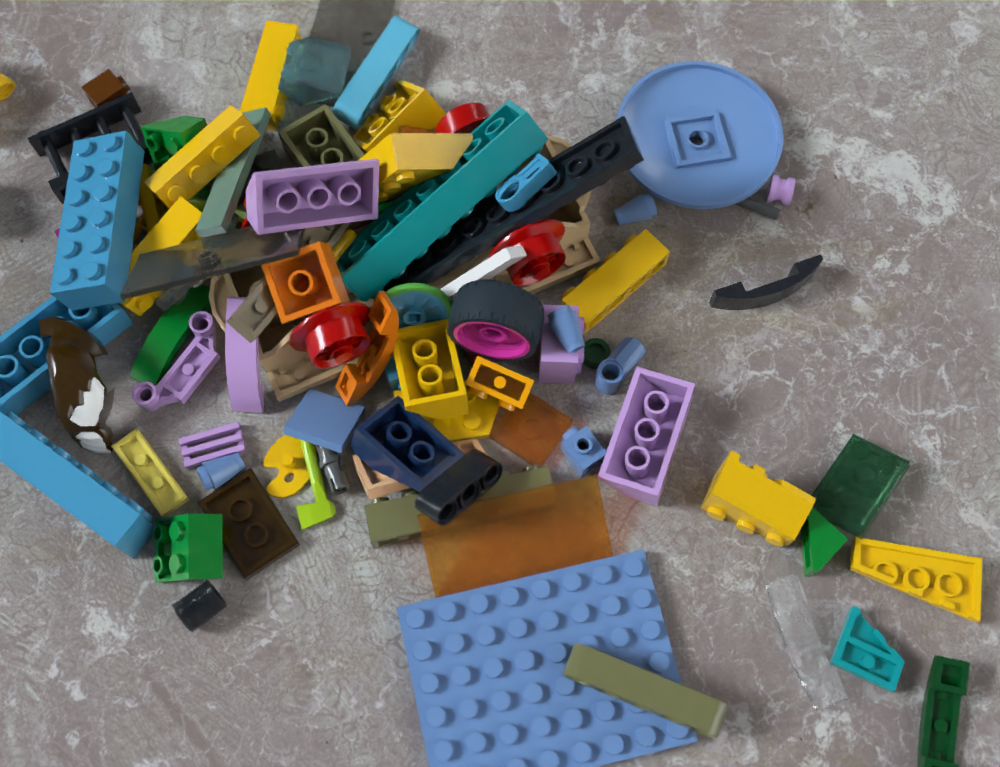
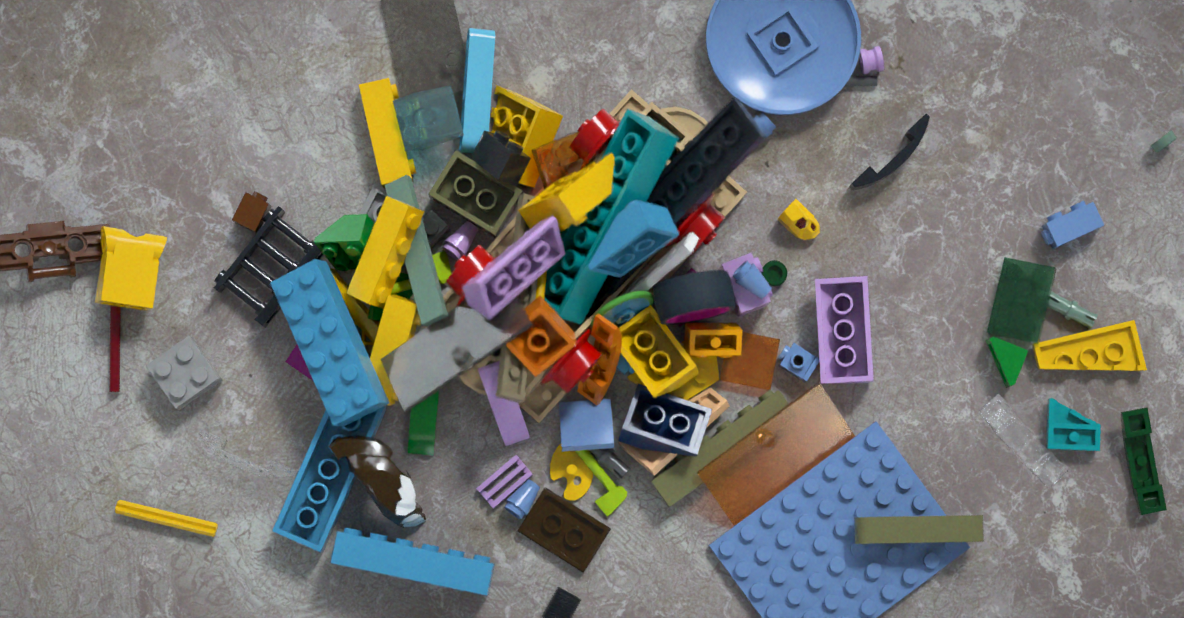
camera: 25 degrees left, 15 degrees up
light yellow tile [111,428,190,518] -> none
lavender plate [132,311,221,411] -> none
green slope [152,513,223,583] -> none
black beam [415,449,503,526] -> none
dark azure piece [495,153,557,212] -> none
yellow brick [561,229,670,335] -> none
medium blue piece [594,336,647,395] -> none
yellow wedge [701,450,816,547] -> none
none -> black brick [471,130,531,186]
none -> dark azure slope [588,200,679,278]
none -> yellow rock [777,199,820,240]
none -> medium blue brick [1041,201,1104,249]
none -> sand green pin [1043,291,1098,329]

